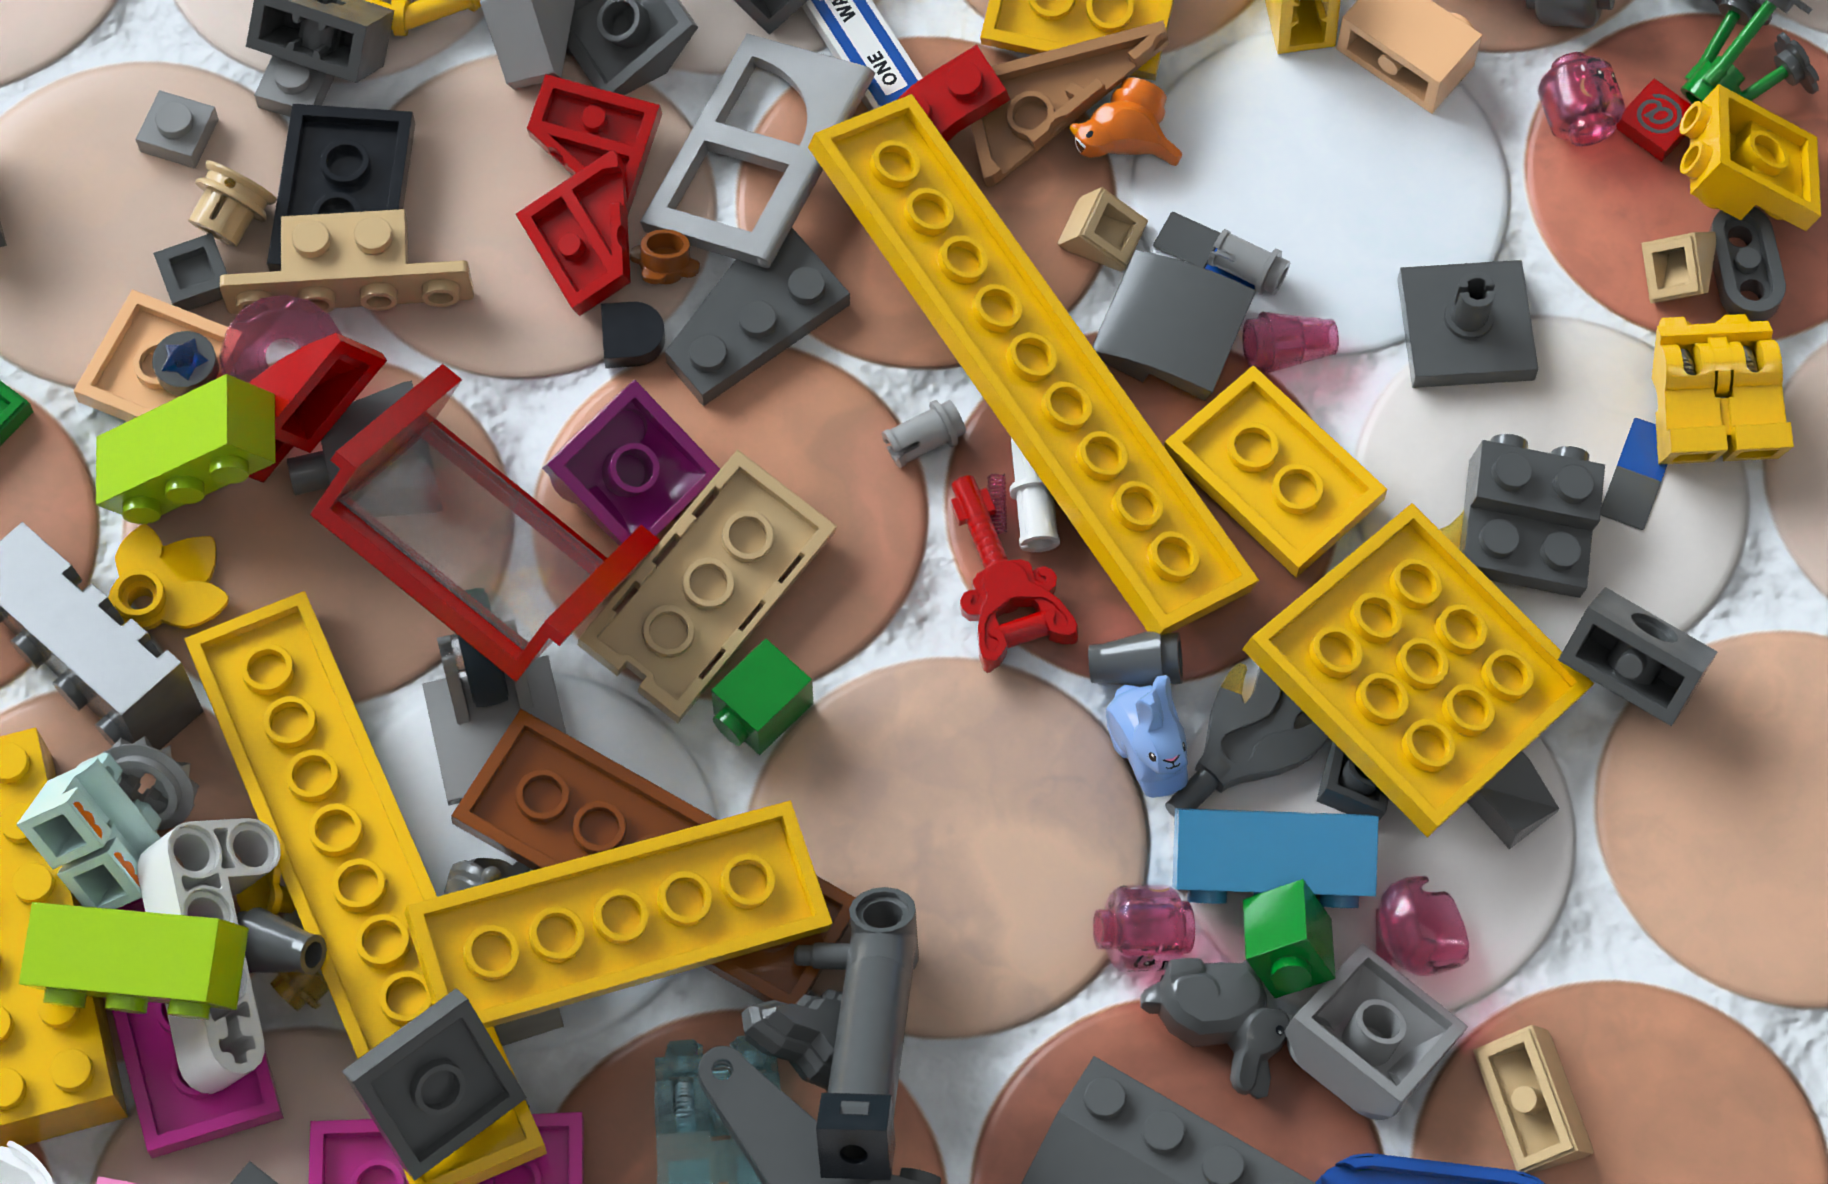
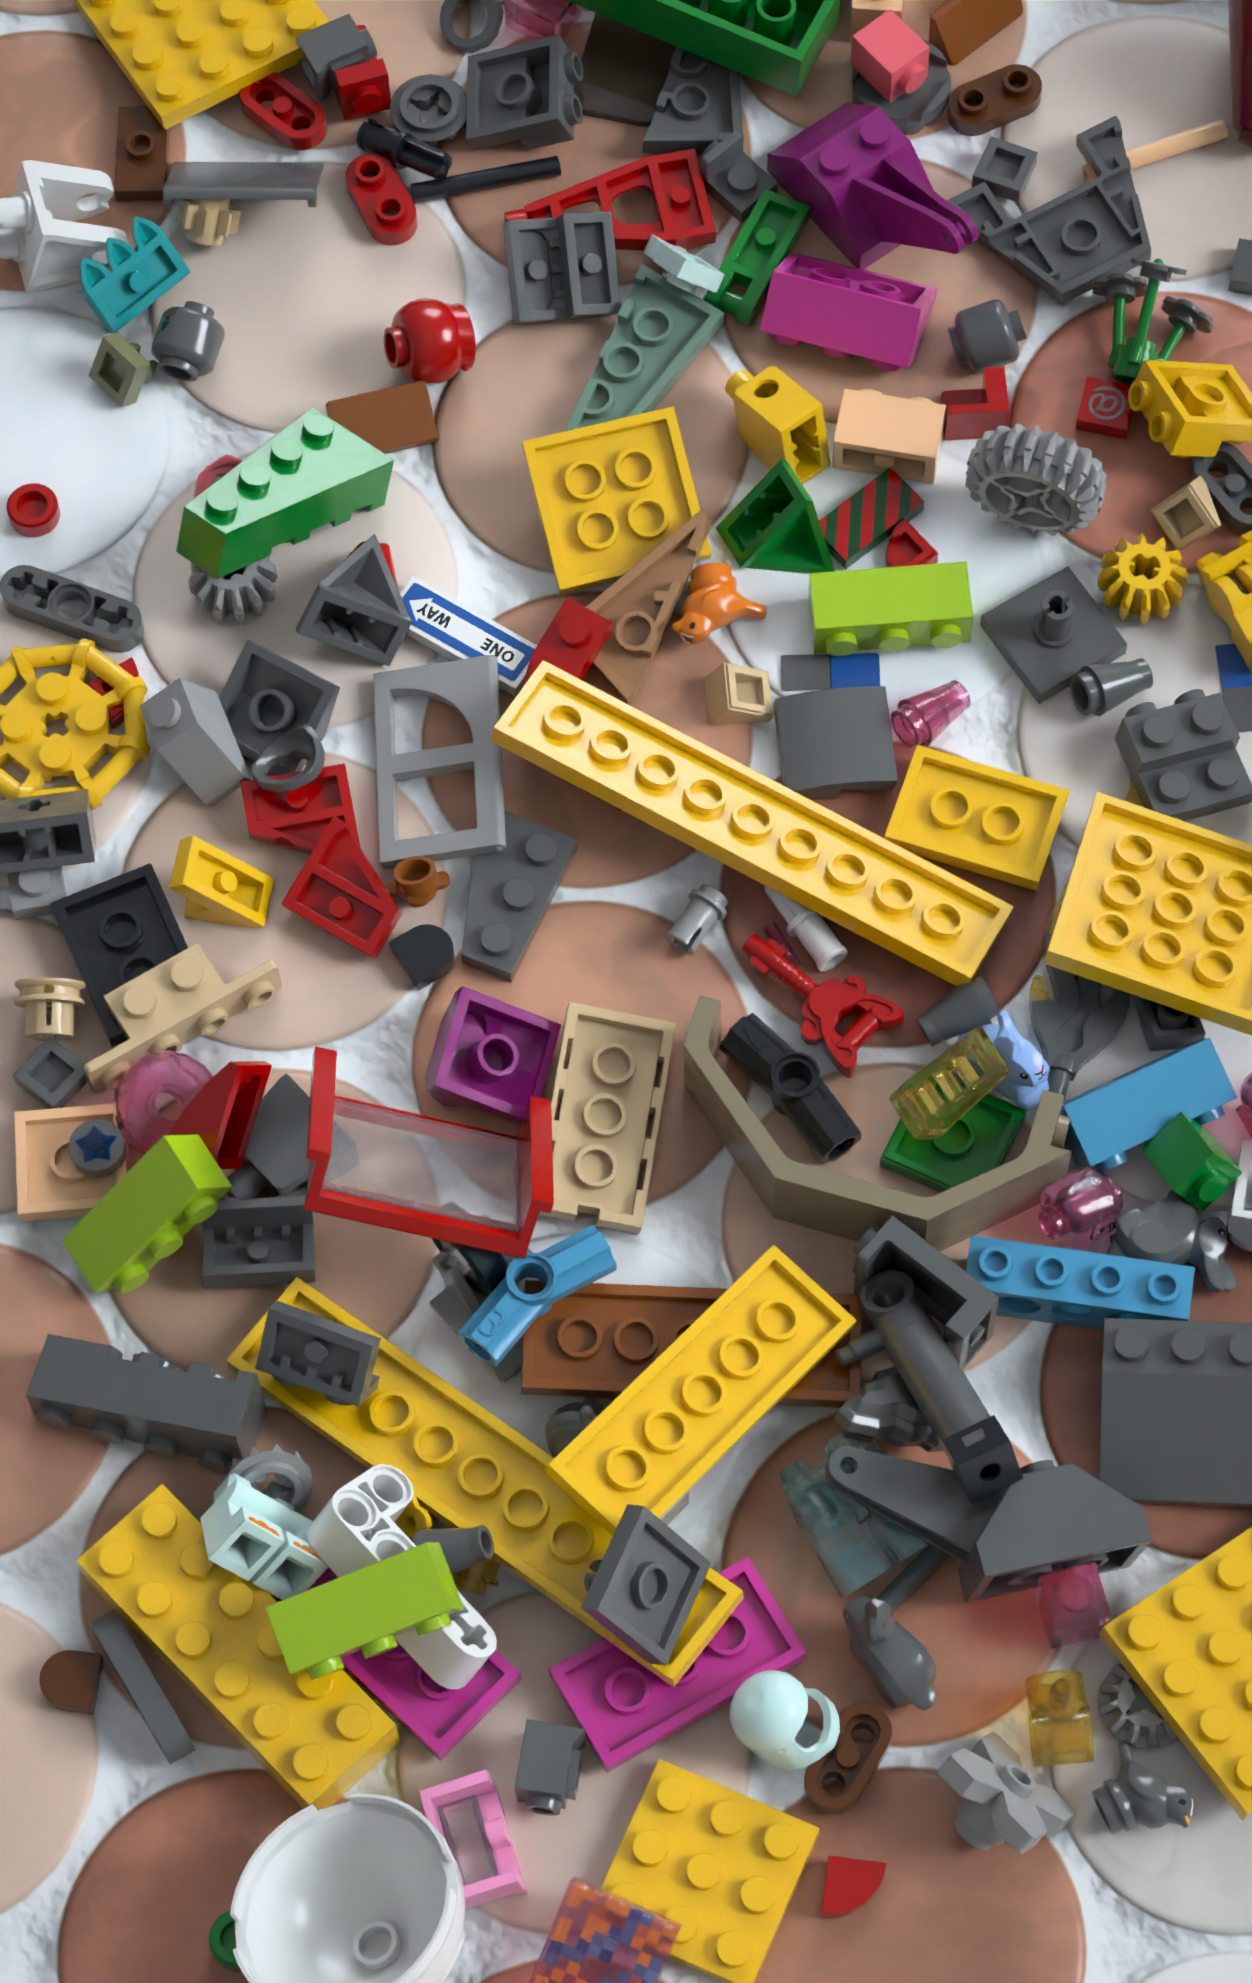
camera: 25 degrees left, 0 degrees up
yellow plate [108,524,229,631] -> none
green brick [711,638,814,755] -> none
light grey pin [1207,229,1291,295] -> none
clear pink head [1537,52,1625,146] -> none
none -> yellow slope [169,835,274,929]
none -> dark grey bracket [201,1194,316,1288]
none -> dark grey piece [252,724,325,793]
none -> dark grey bracket [255,1301,381,1407]
none -> dark azure piece [458,1225,617,1367]
none -> dark tan panel [683,995,1072,1252]
none -> green slope [716,460,835,574]
none -> black piece [720,1013,862,1164]
none -> lime brick [808,561,973,656]
none -> tile [819,467,924,569]
none -> dark grey panel [852,1215,999,1370]
none -> green tile [880,1067,1026,1193]
none -> red tile [886,518,938,568]
none -> clear yellow slope [889,1027,1011,1140]
none -> red panel [941,366,1009,441]
none -> light grey gear [965,424,1107,536]
none -> dark azure brick [966,1235,1195,1331]
none -> dark grey cone [1070,658,1153,716]
none -> yellow gear [1097,532,1188,625]

